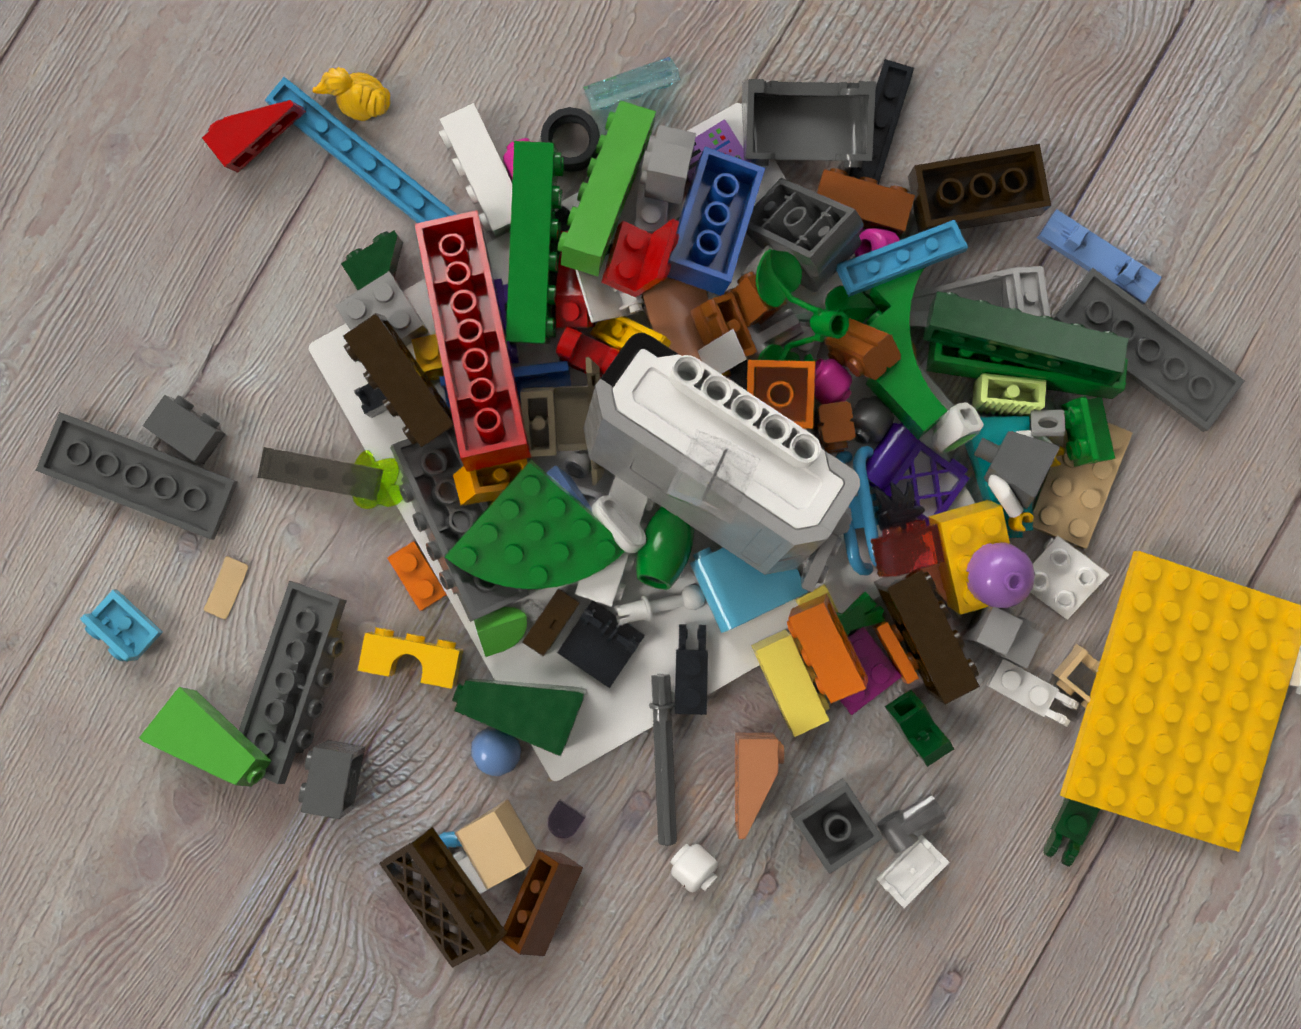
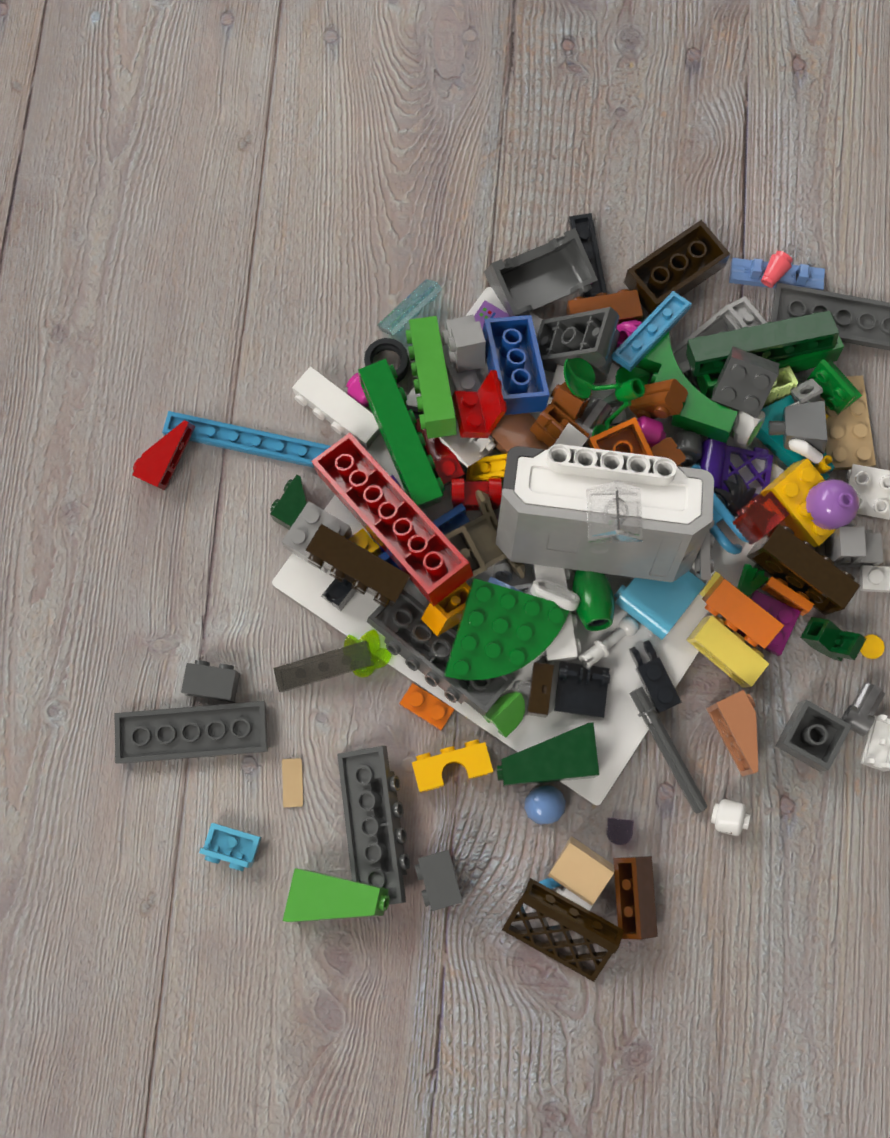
camera: 25 degrees left, 10 degrees down
yellow hair [312,67,390,121] -> none
none -> dark grey brick [712,346,779,417]
none -> coral cone [761,251,793,288]
none -> yellow piece [860,634,885,659]

